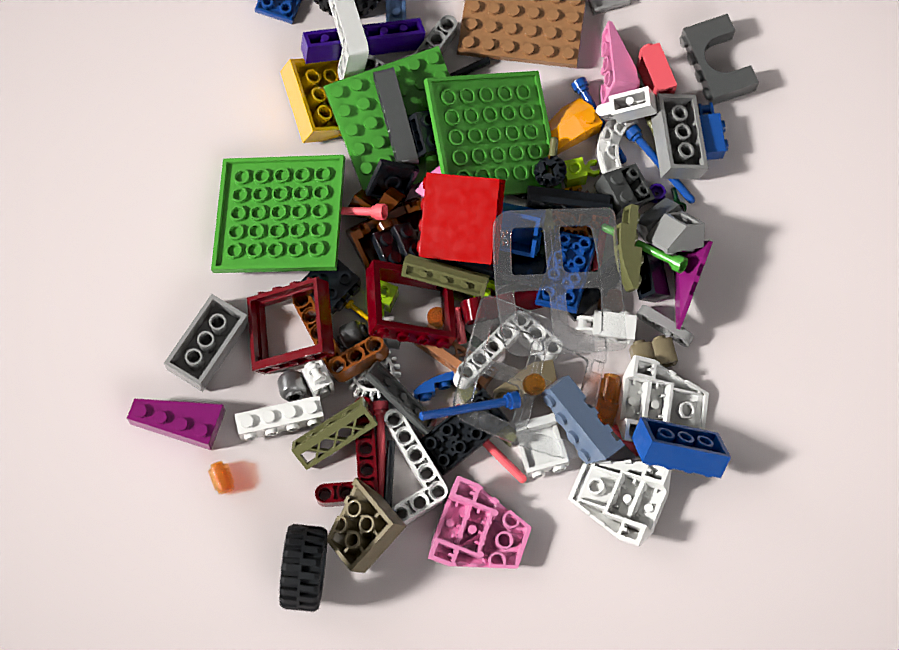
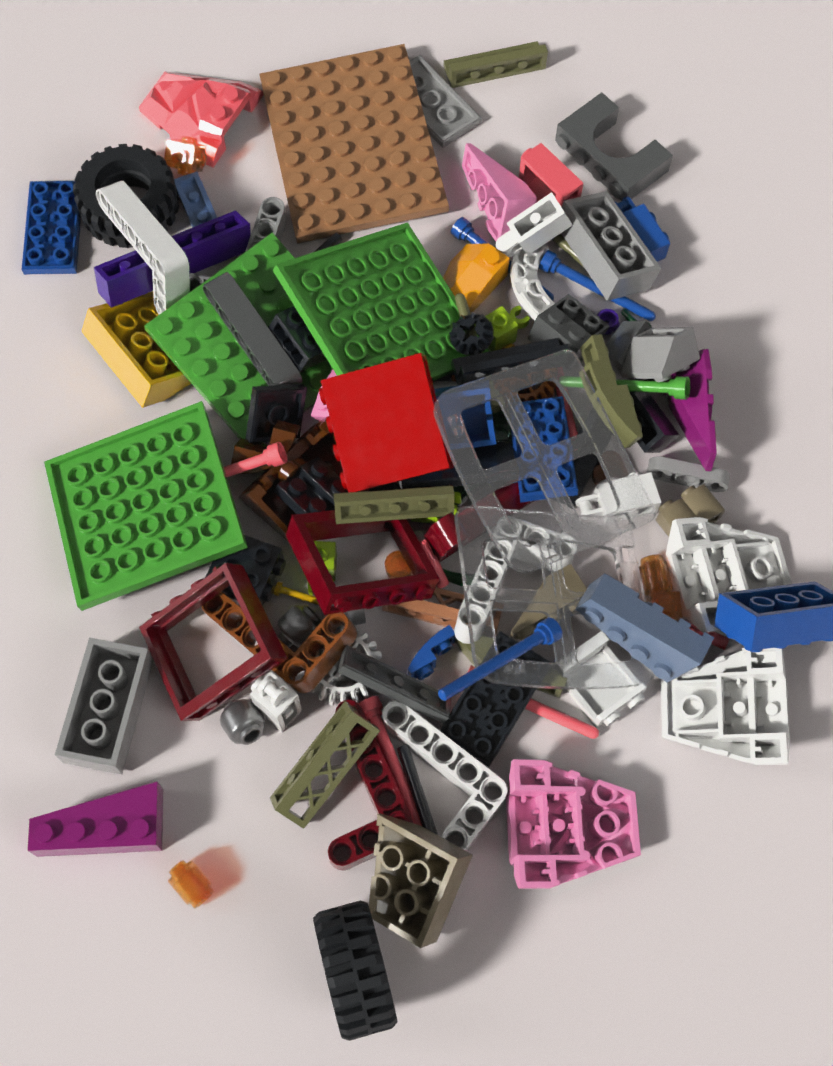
camera: 20 degrees left, 5 degrees down
white brick [234,396,325,441] -> none
clear orange tile [523,373,545,396] -> none

